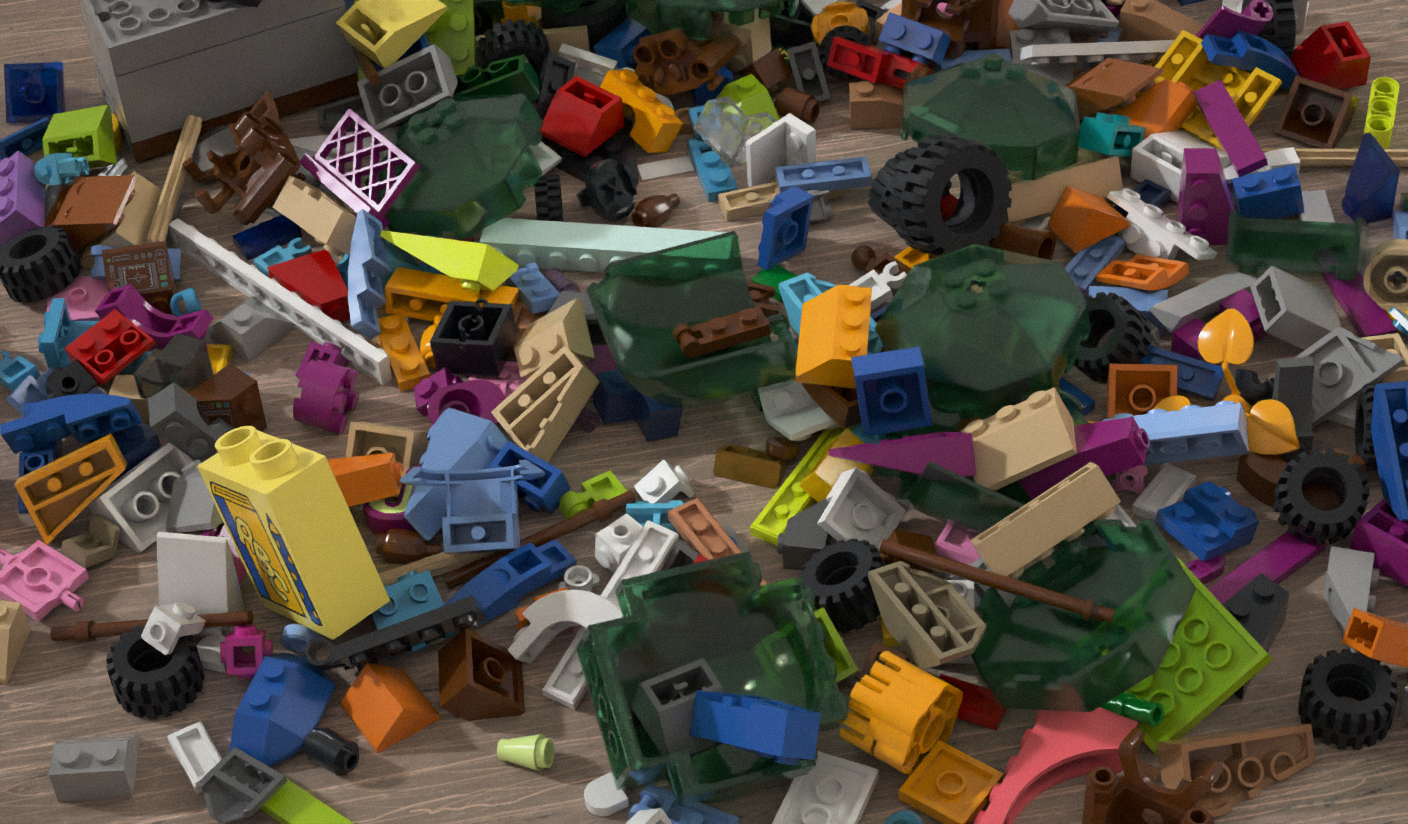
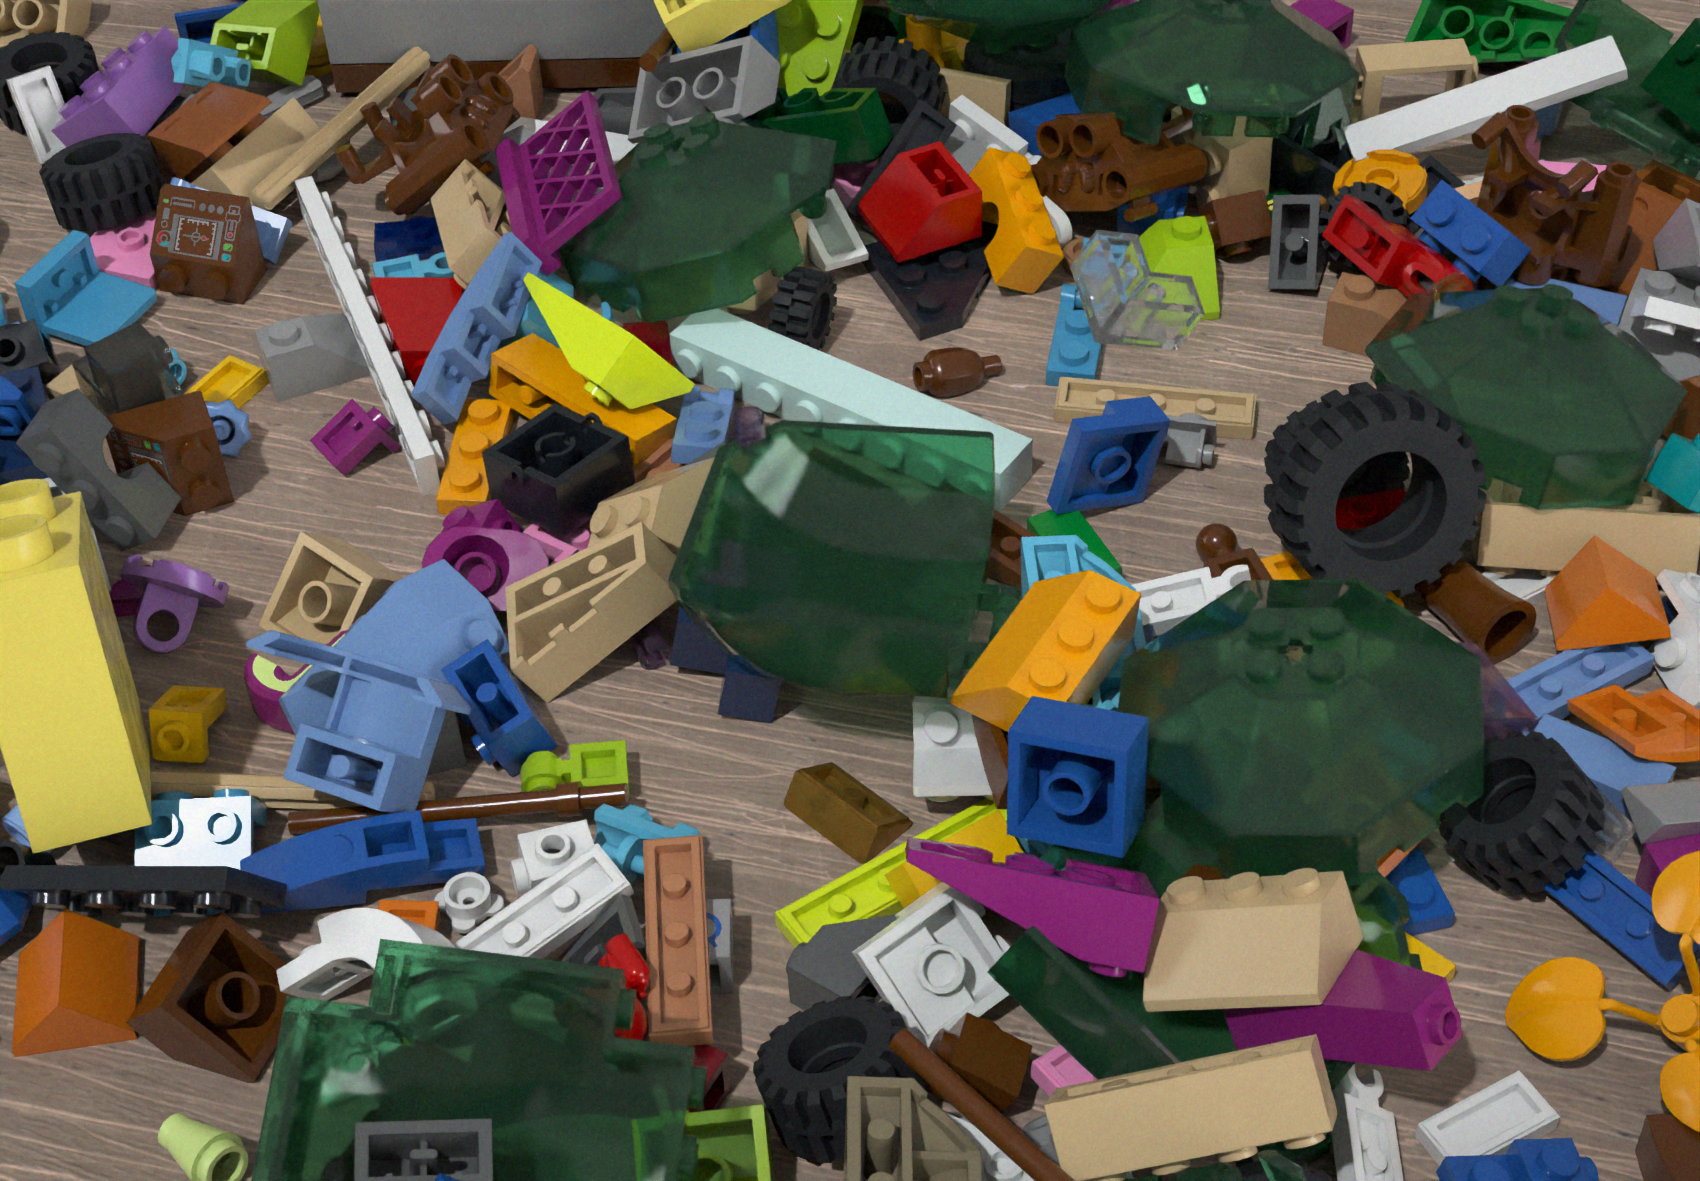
camera: 25 degrees right, 0 degrees up
red slope [65,309,156,387] -> none
magenta arch [95,284,214,356] -> none
dark azure tile [170,287,202,316] -> none
magenta brick [293,360,359,434] -> none
orange slope [328,453,405,507] -> none
reddish brown plant [376,528,441,564] -> none
black tile [576,158,637,221] -> none
white bracket [634,460,695,503] -> none
white sticker [637,156,695,180] -> none
reddish brown plate [673,306,771,358] -> none
white bracket [746,113,816,187] -> none
reddish brown tile [765,437,800,460] -> none
reddish brown brick [774,87,821,123] -> none
medium blue plate [775,156,872,193] -> none
light blue slope [1103,401,1249,465] -> none
orange slope [1106,364,1177,419] -> none
bright pink plate [1112,464,1148,494] -> none

